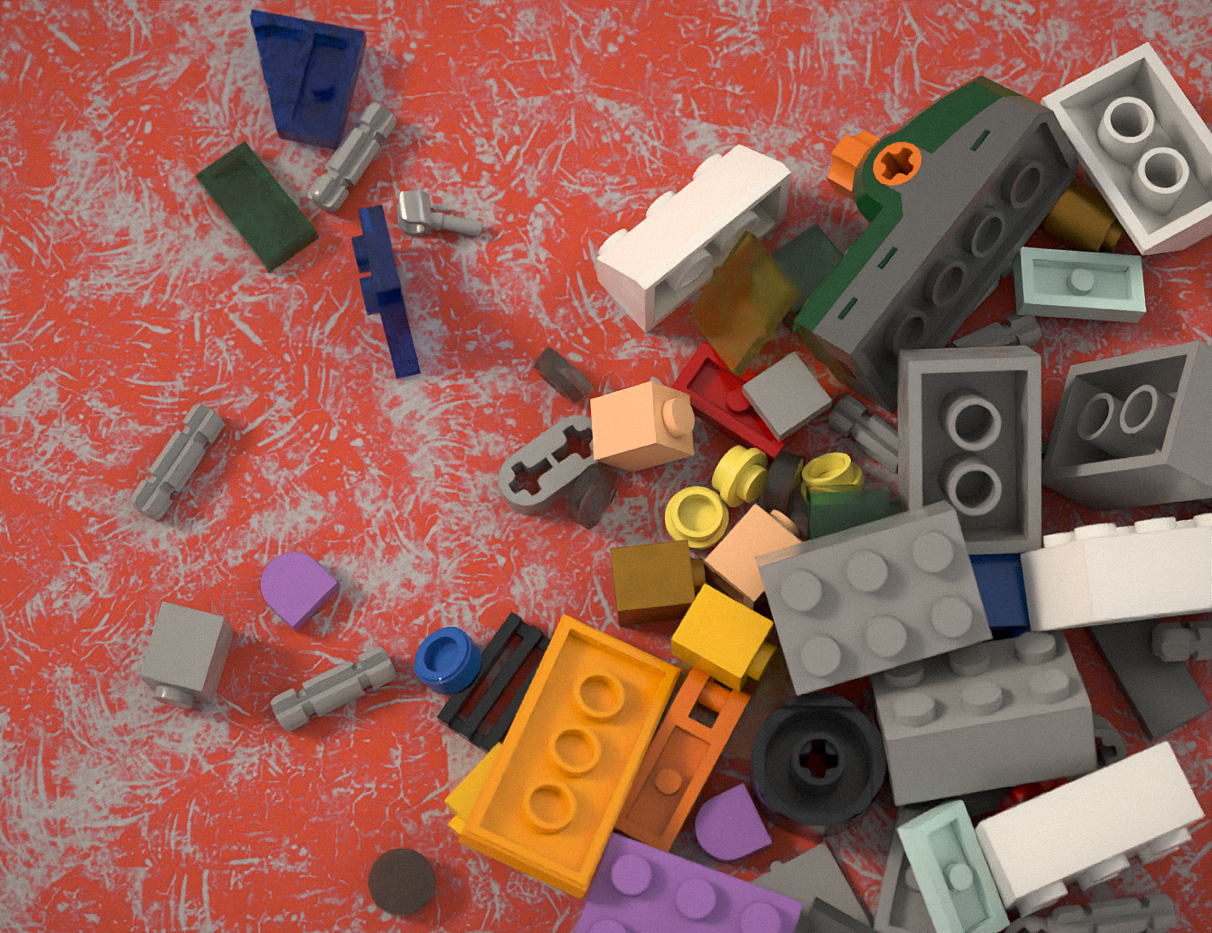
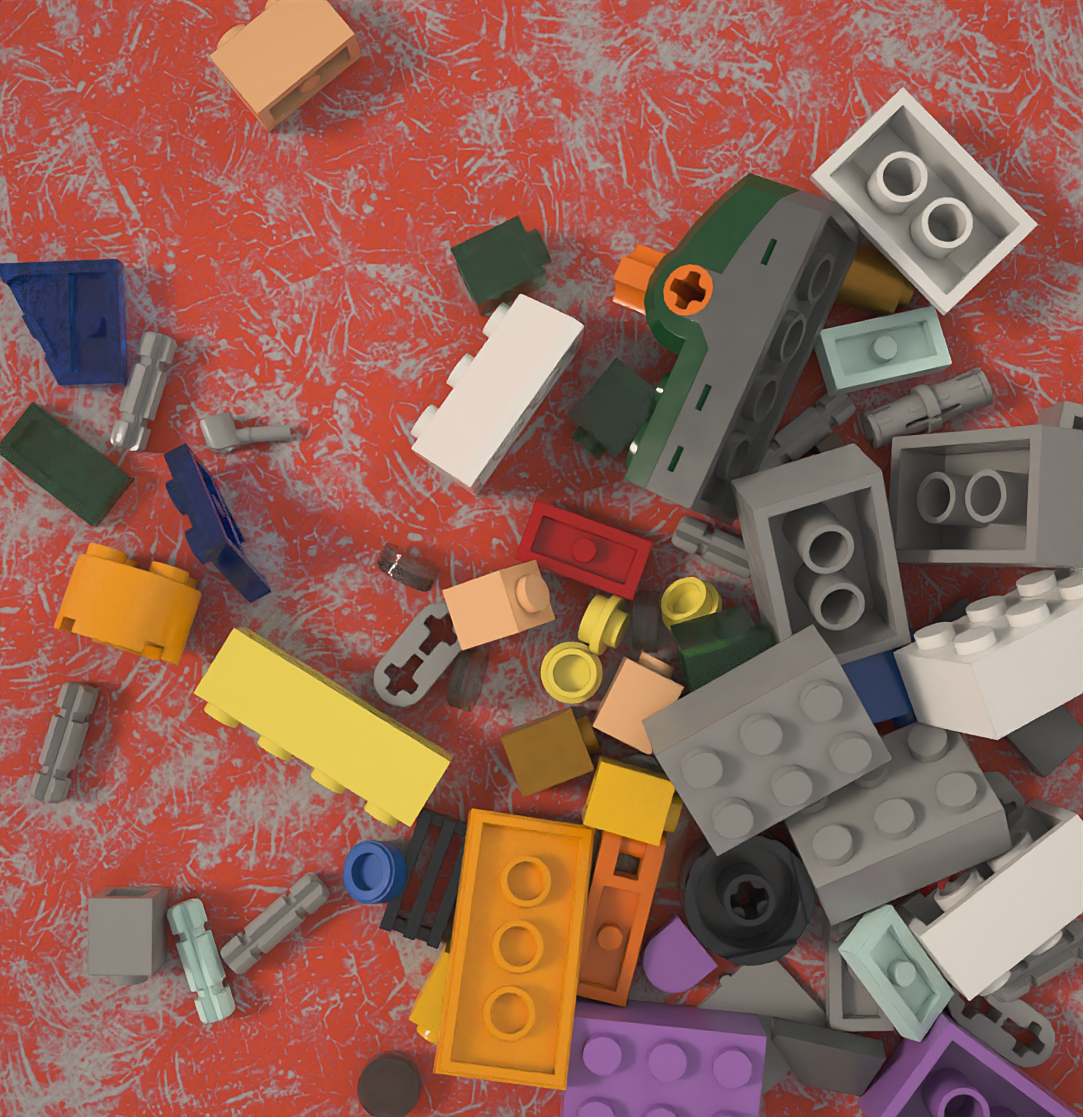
camera: 15 degrees left, 15 degrees up
medium lavender tile [261,552,340,632] -> none
clear yellow piece [688,230,801,376] -> none
light grey tile [742,351,832,442] -> none
none -> light orange brick [53,543,203,666]
none -> light aqua axle [166,898,235,1024]
none -> light yellow brick [194,627,454,827]
none -> clear green brick [450,216,552,317]
none -> light grey pin [860,367,993,449]

